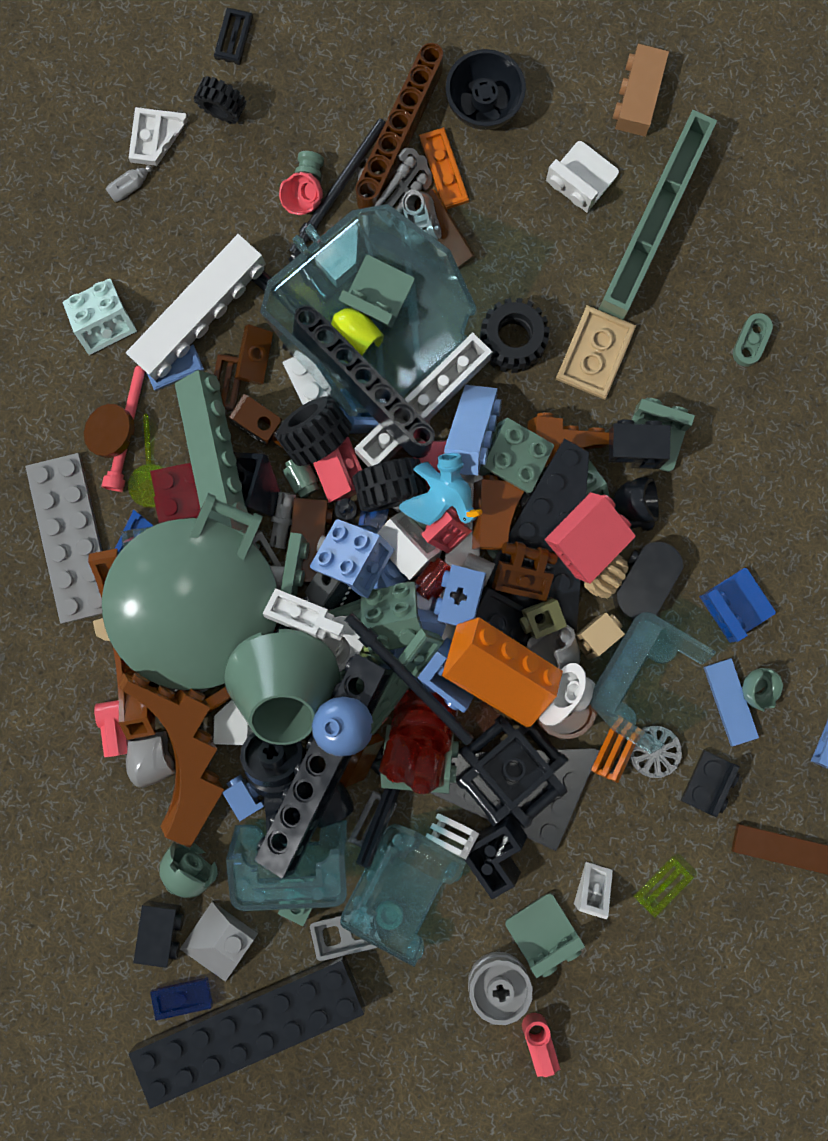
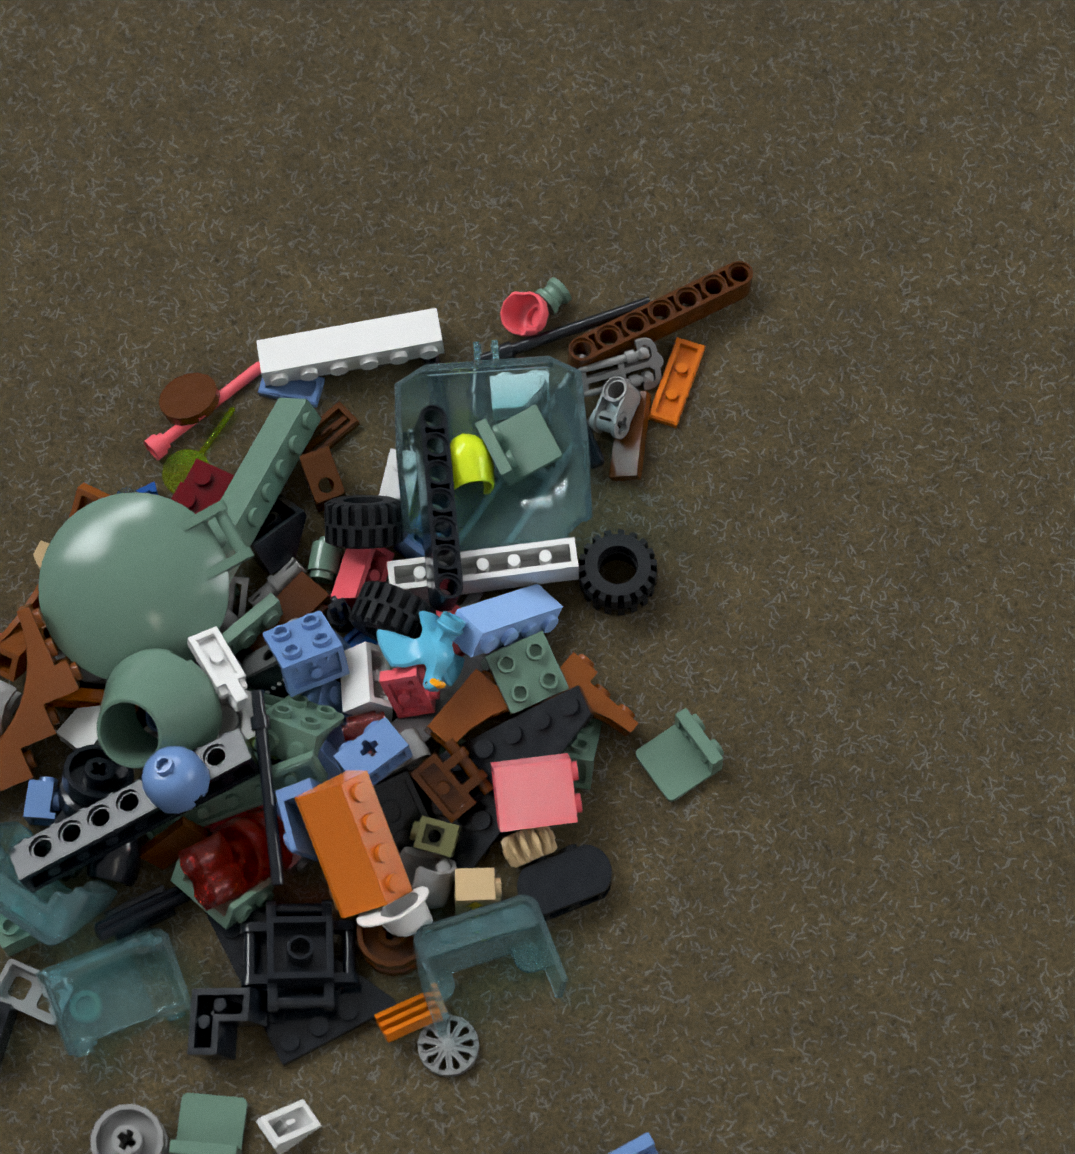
camera: 40 degrees right, 15 degrees down
light grey plate [25,453,102,624] -> none
light aqua bracket [63,279,137,355] -> none
light grey piece [106,165,152,202] -> none
white wing [129,107,188,166] -> none
black tyre [193,76,246,124] -> none
black tile [214,7,253,65] -> none
reddish brown plate [235,324,273,385] -> none
white tile [425,813,479,860] -> none
black piece [446,49,526,130] -> none
white bracket [546,141,619,213] -> none
tan tile [556,305,636,400] -> none
sand green brick [598,110,717,320] -> none
black brick [609,419,671,469] -> none
medium nougat brick [612,44,669,137] -> none
black piece [613,477,659,531] -> none
black bracket [680,750,740,818] -> none
blue bracket [699,568,776,643] -> none
medium blue tile [704,658,759,746] -> none
sand green plate [733,313,773,367] -> none
sand green hair [742,668,783,712] -> none

